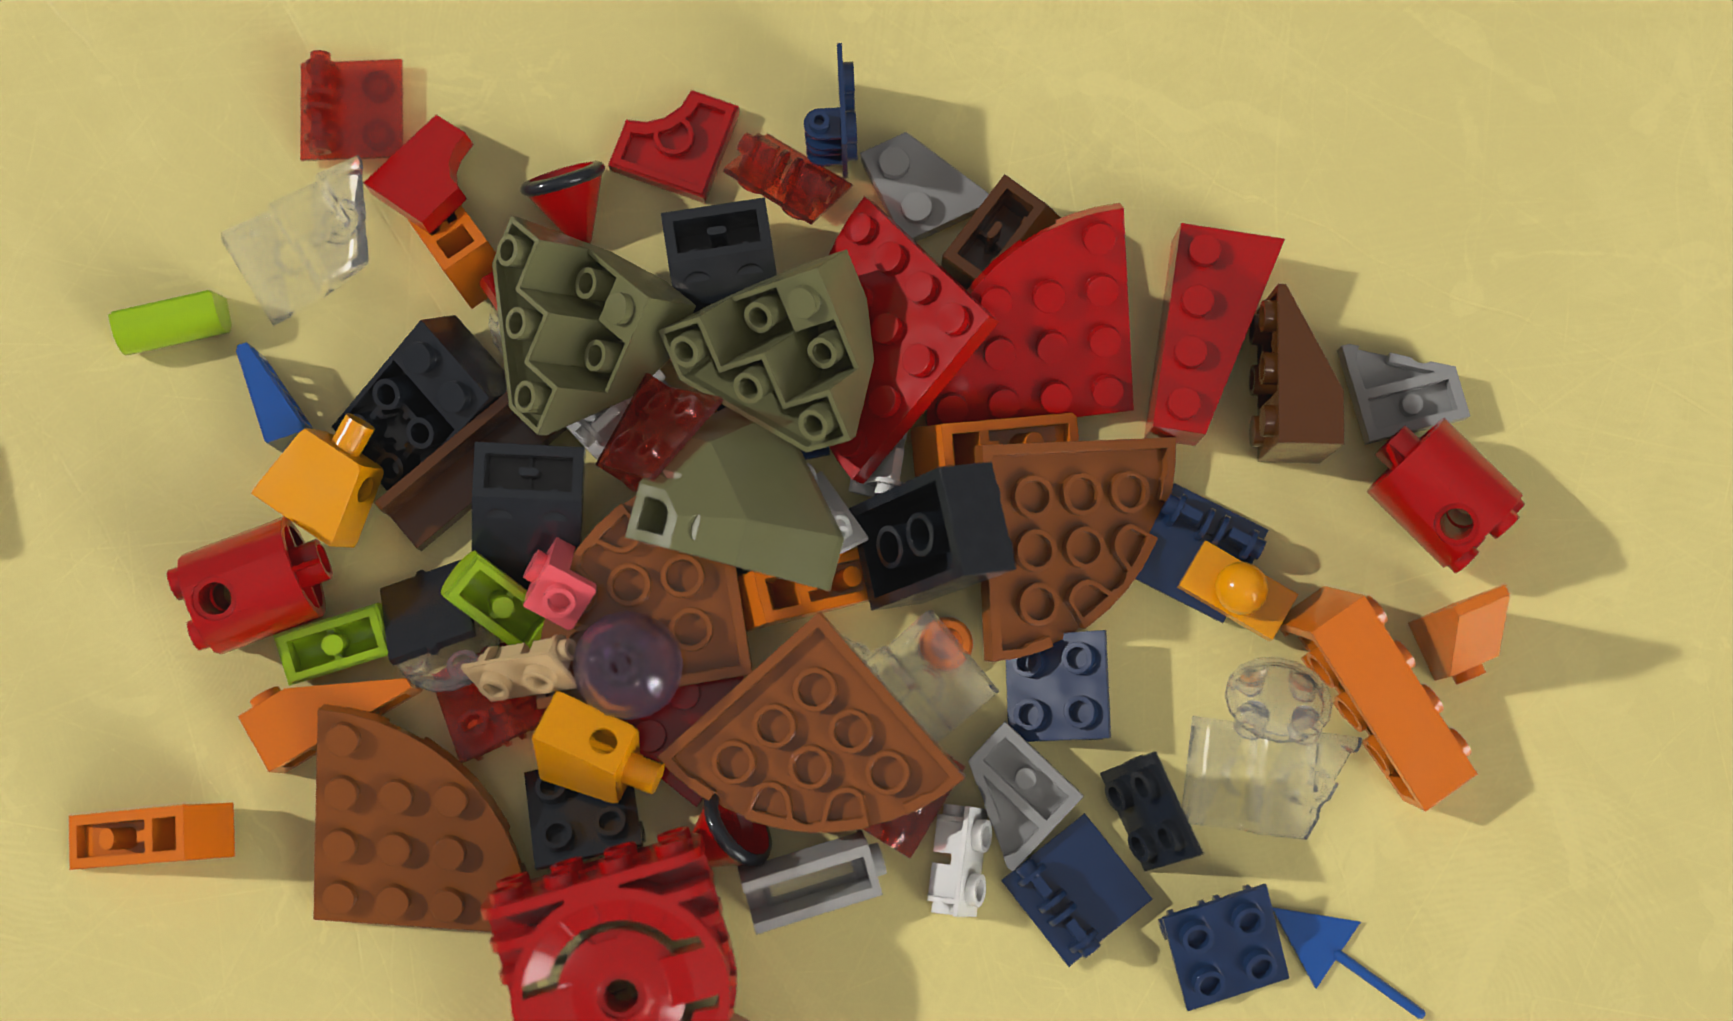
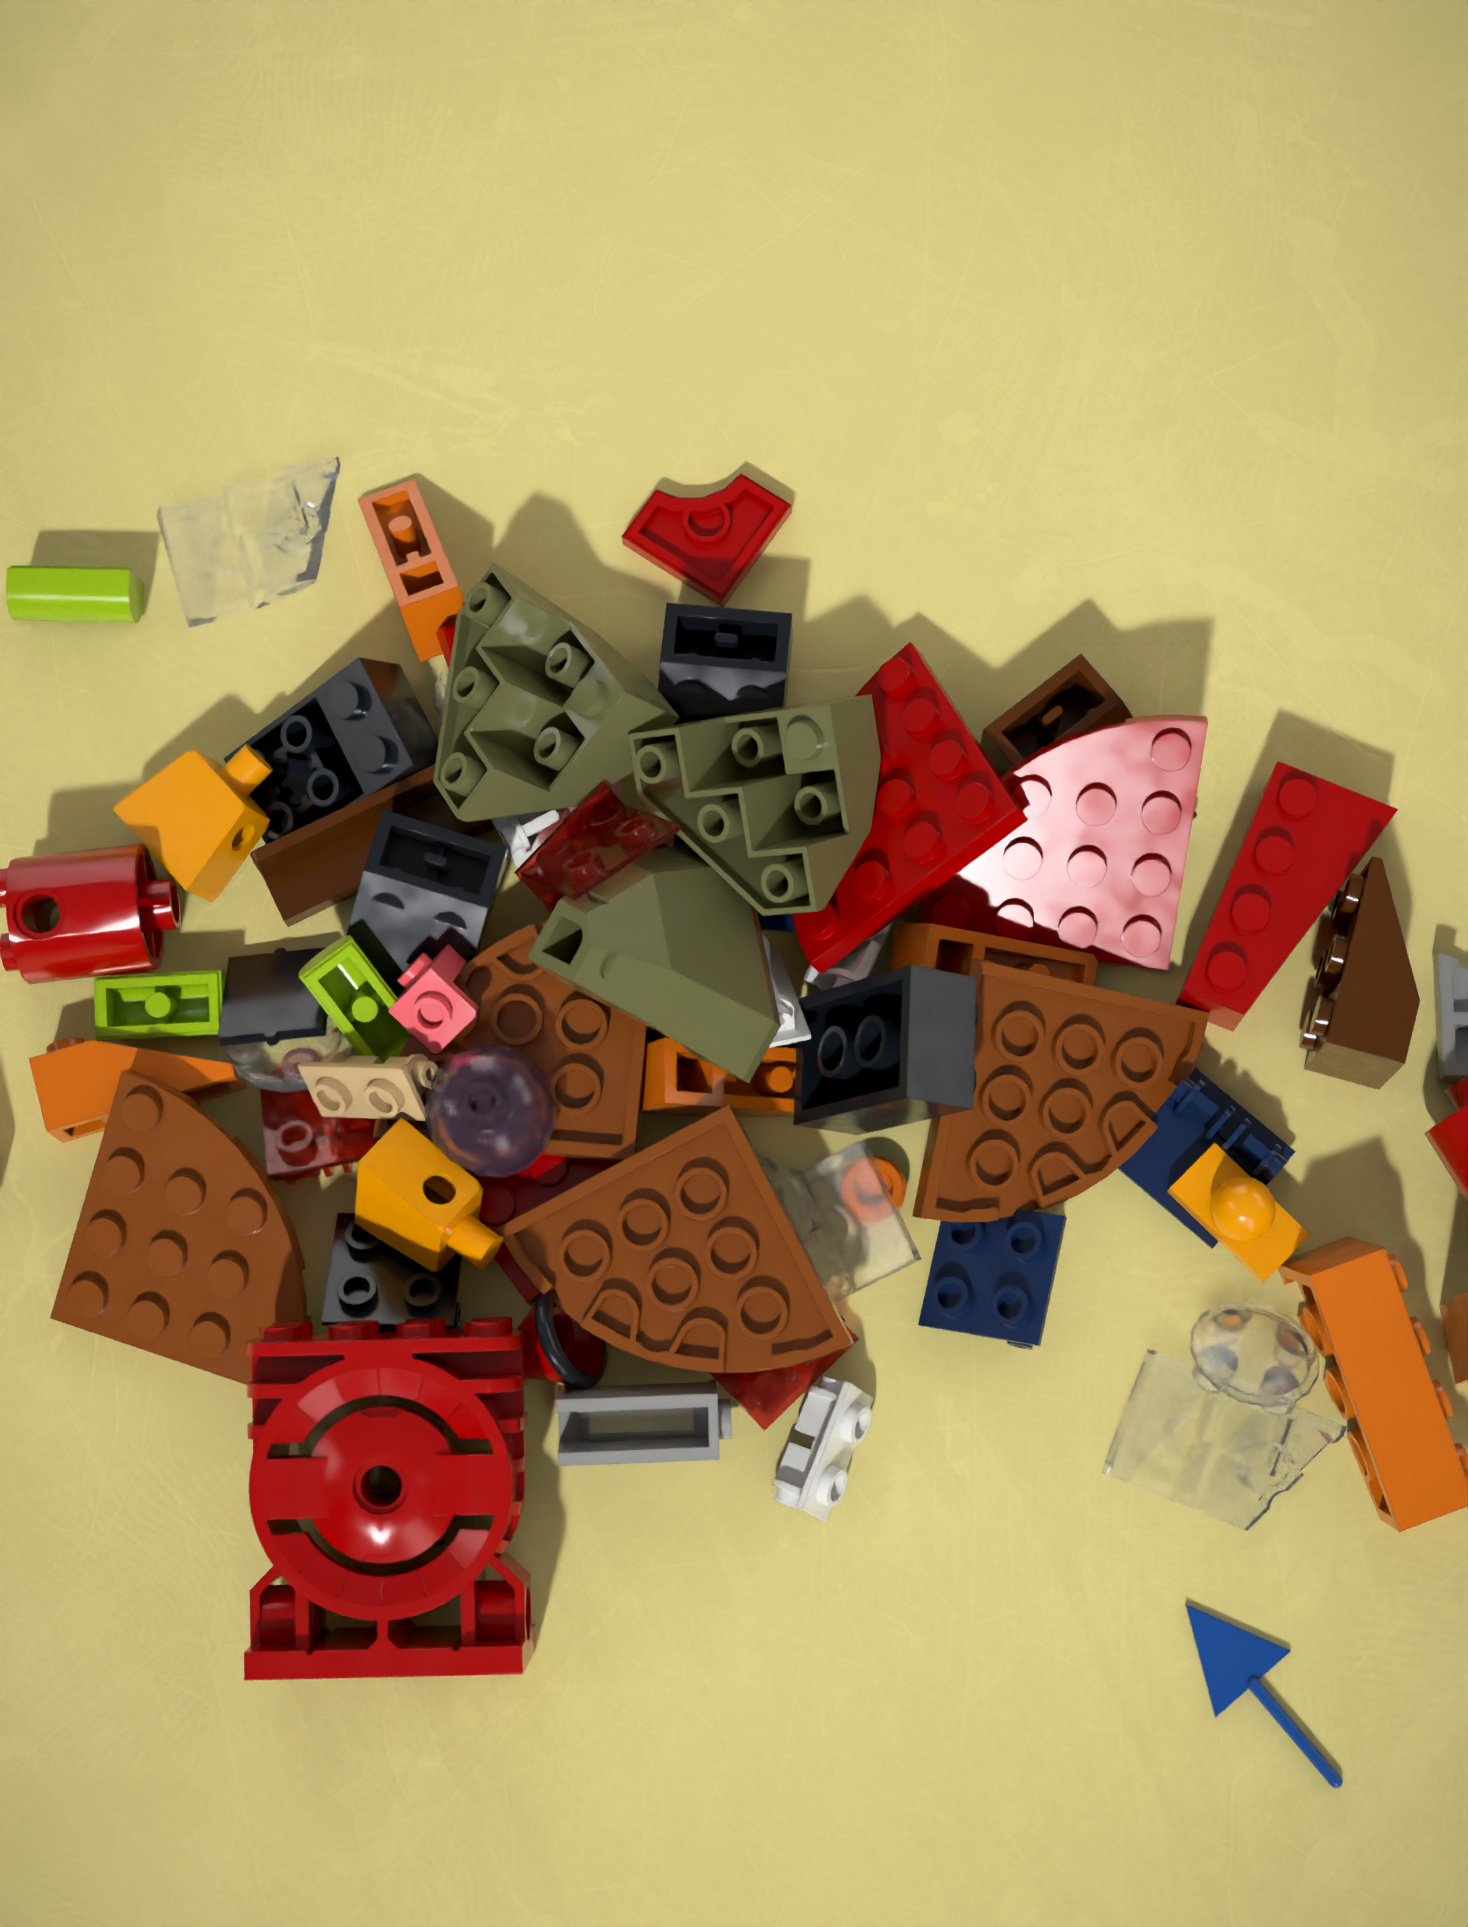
camera: 20 degrees right, 5 degrees down
blue slope [236,342,314,453] -> none
clear red hinge [300,50,403,161] -> none
red tile [363,115,473,234] -> none
red hat [520,161,605,244] -> none
clear red hinge [723,132,853,225] -> none
dark blue hinge [804,43,858,178] -> none
light grey wing [860,132,989,242] -> none
light grey wing [968,721,1084,872] -> none
dark blue hinge [1001,813,1152,967] -> none
black hinge [1100,751,1204,871] -> none
dark blue hinge [1158,883,1289,1012] -> none

